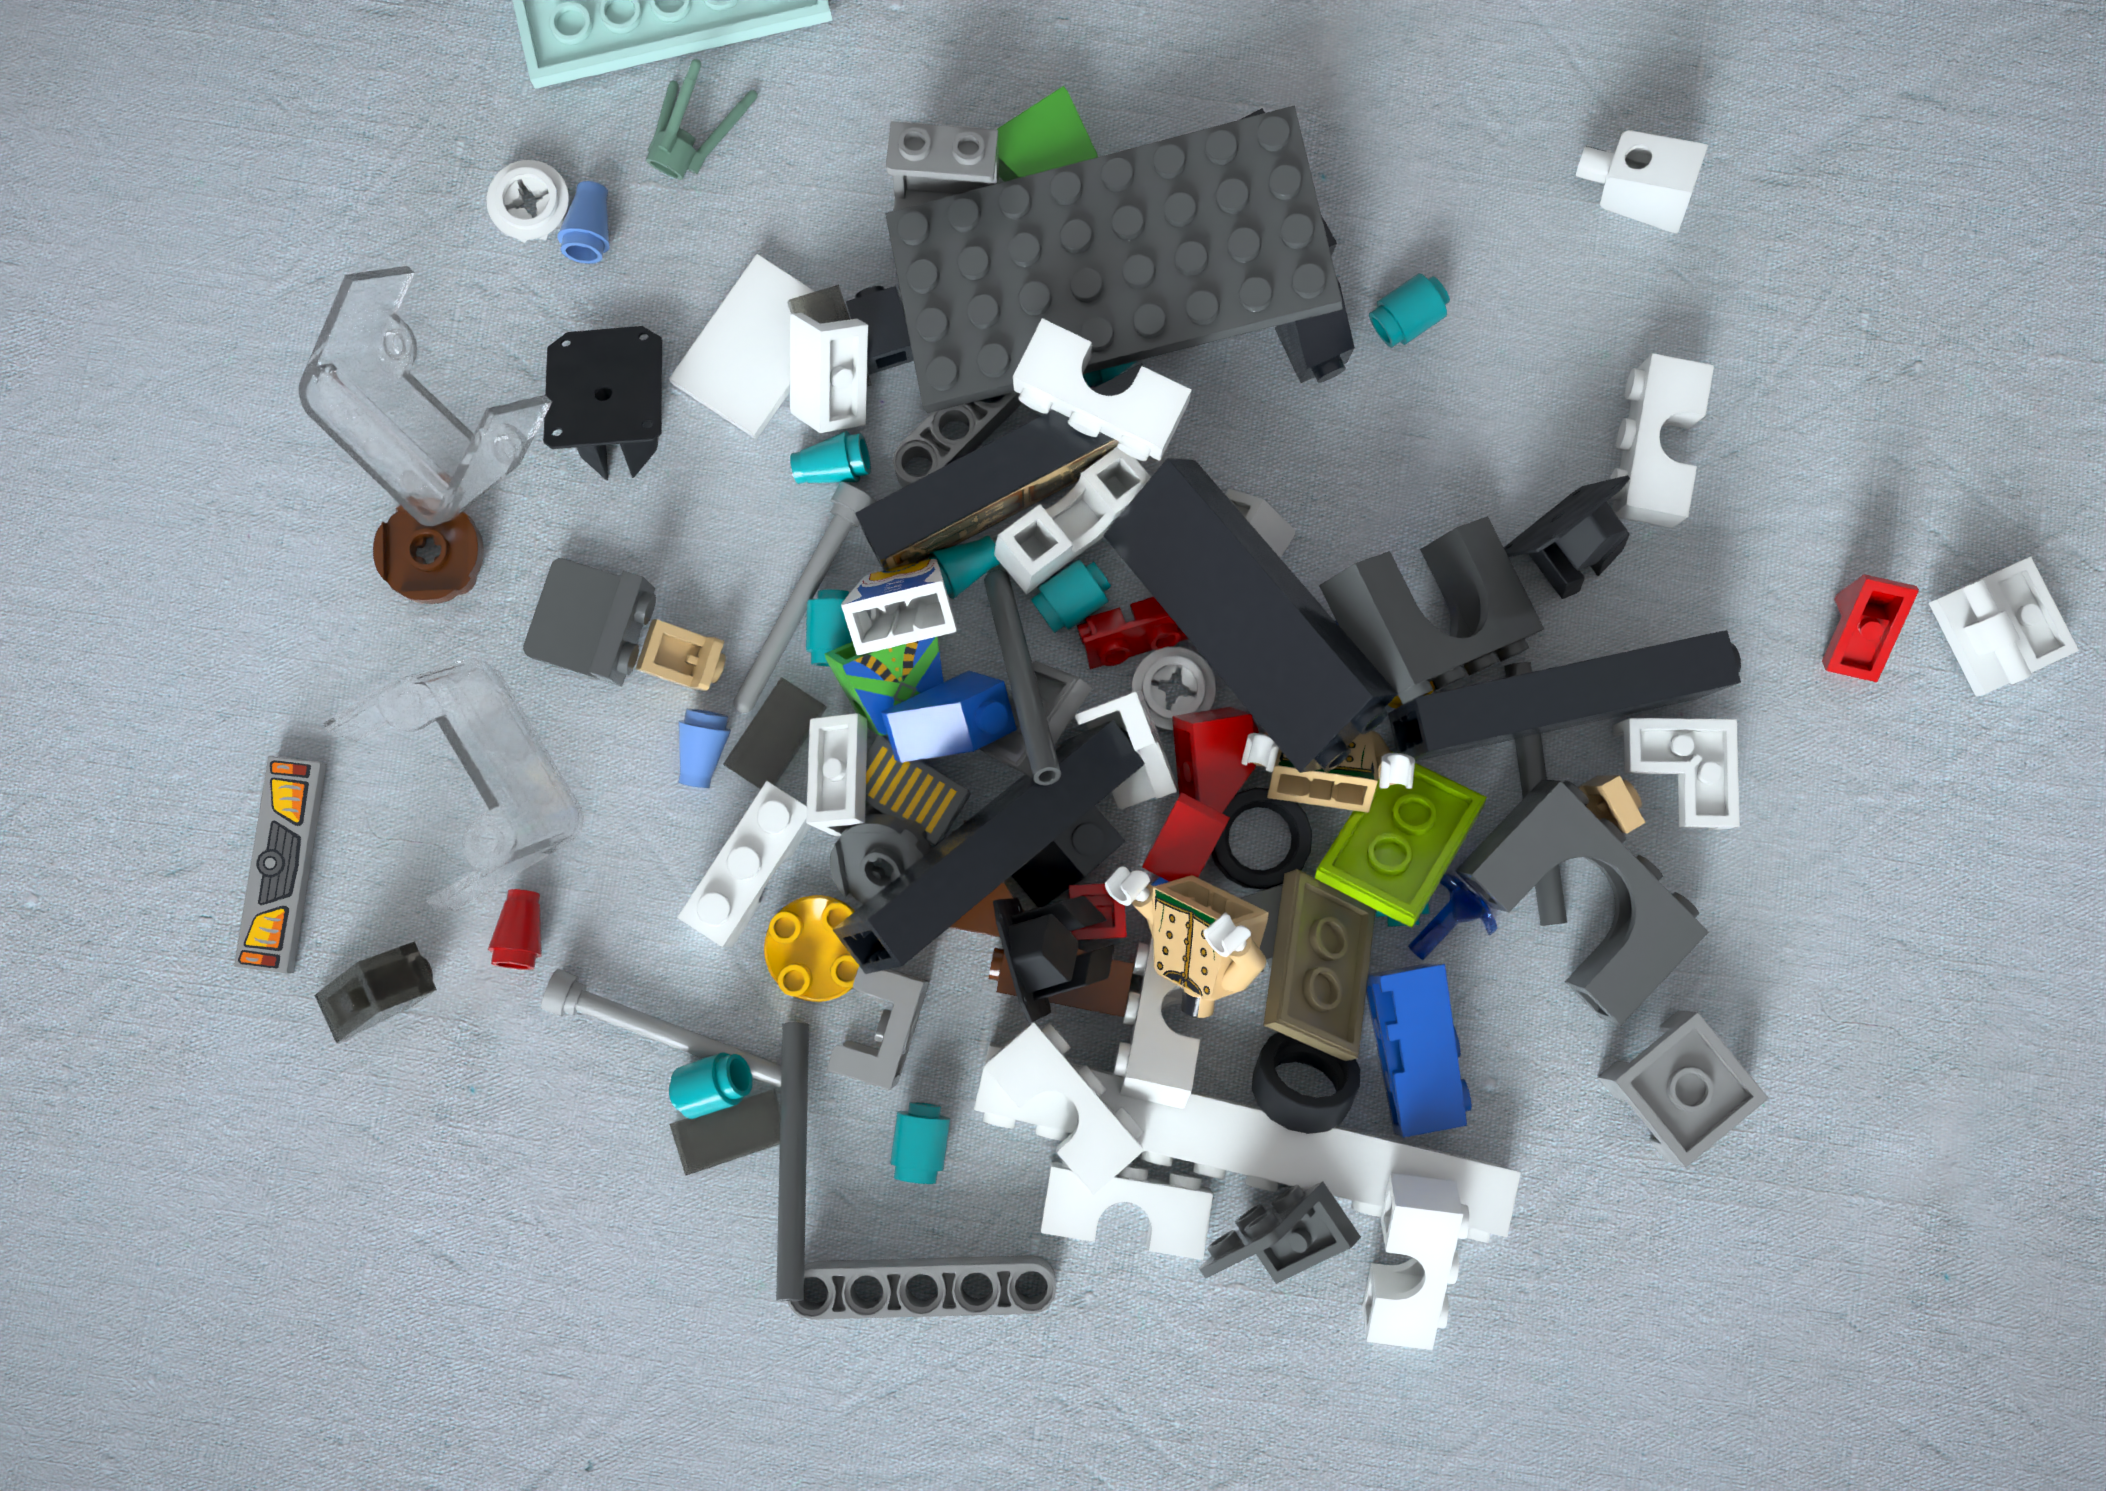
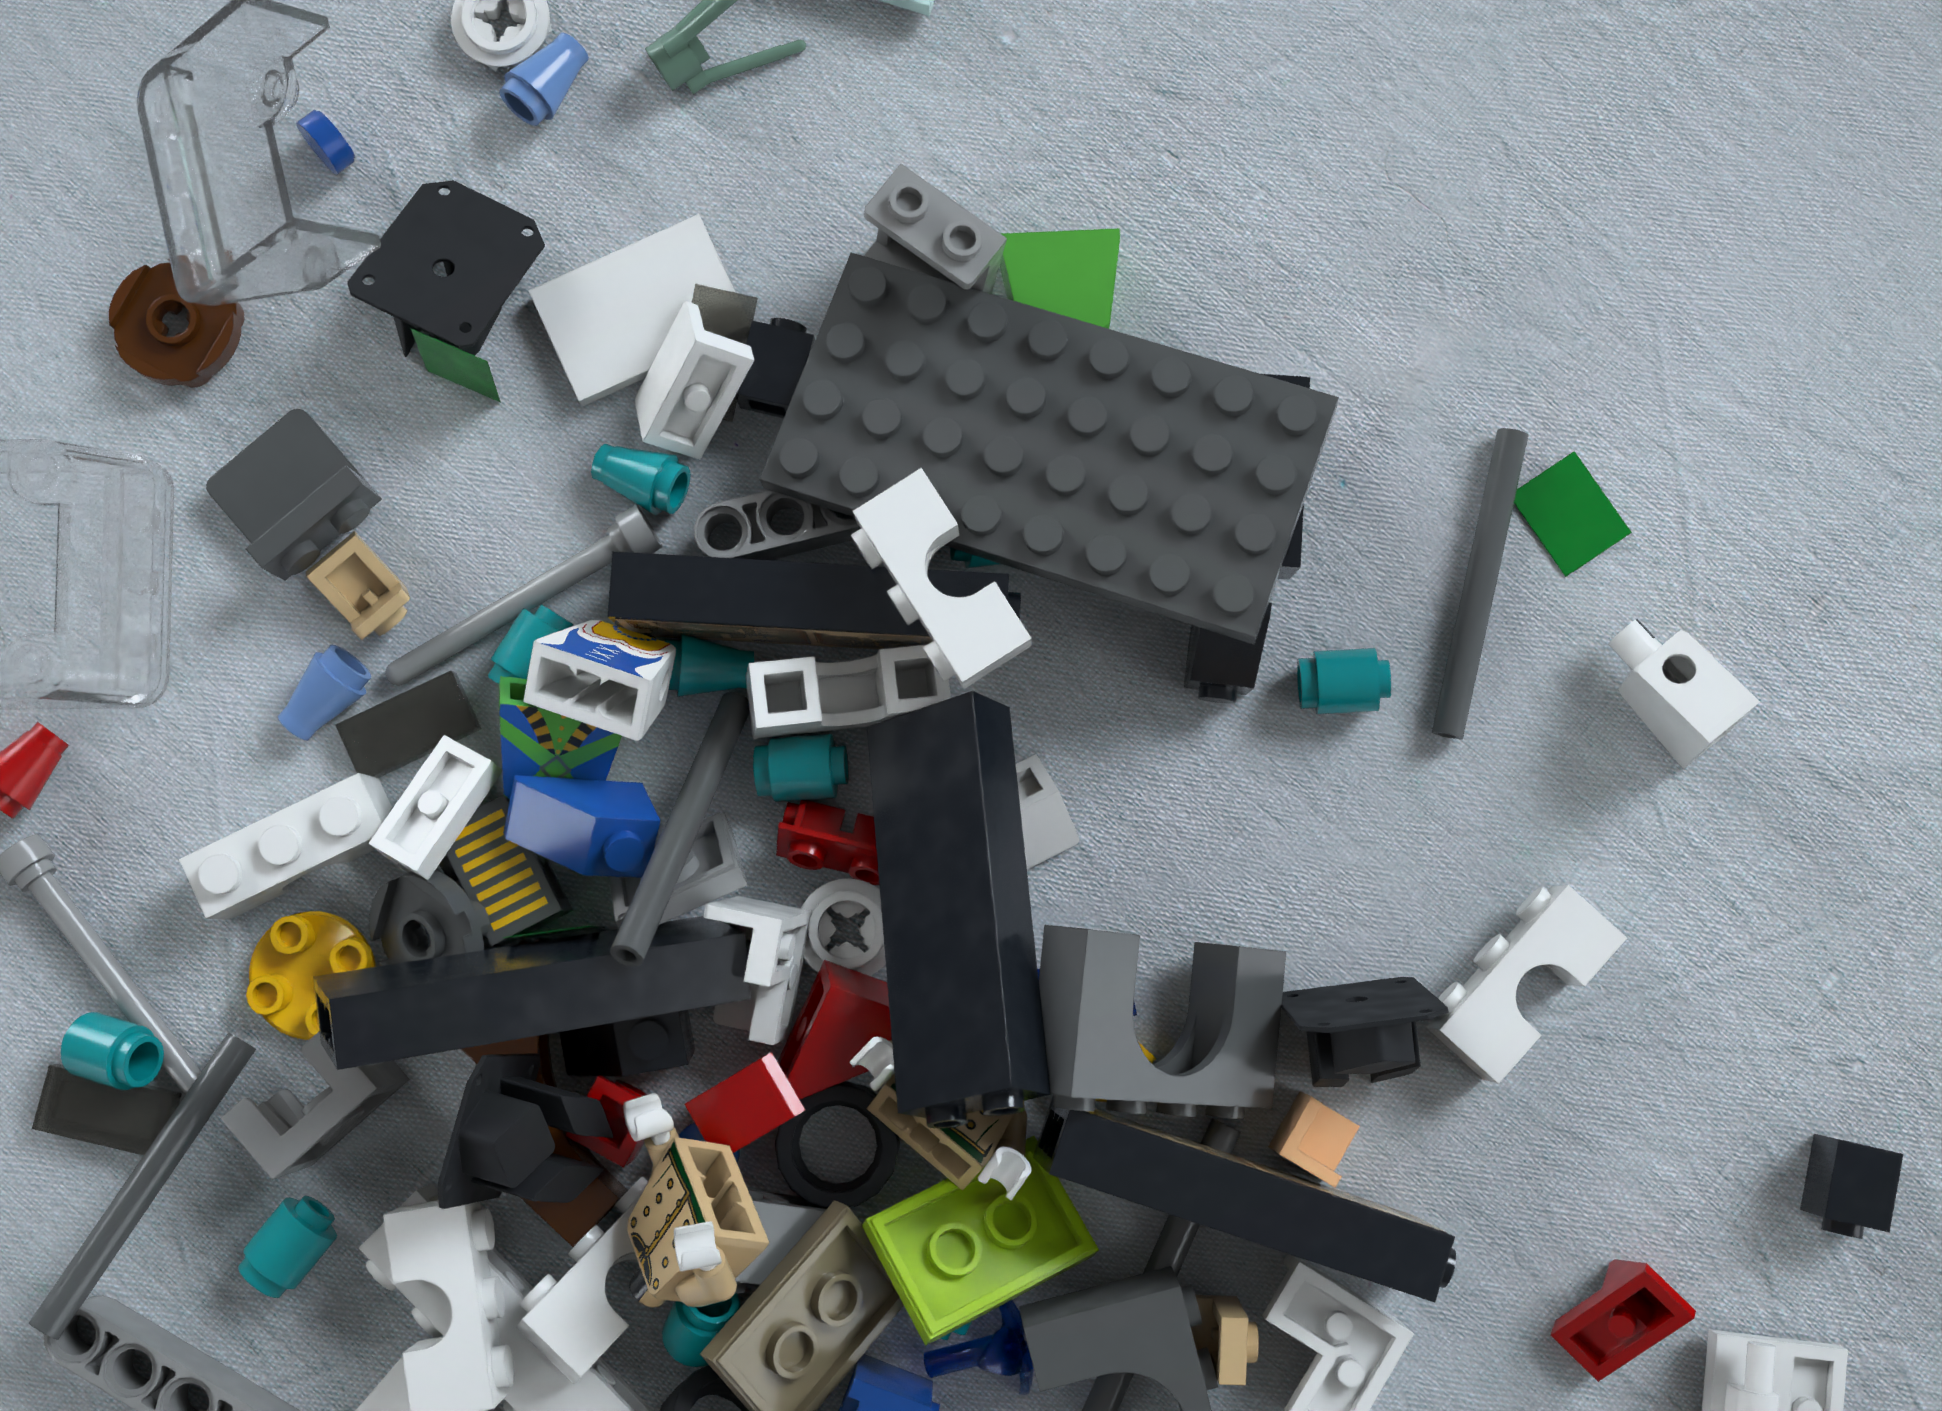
camera: 30 degrees right, 0 degrees up
none -> blue tile [296,110,355,175]
none -> green sticker [411,329,501,403]
none -> sticker [503,926,605,939]
none -> teal brick [662,1293,741,1367]
none -> light nougat panel [1268,1091,1360,1188]
none -> dark grey piece [1432,428,1529,740]
none -> green sticker [1514,451,1632,577]
none -> black brick [1800,1134,1904,1239]

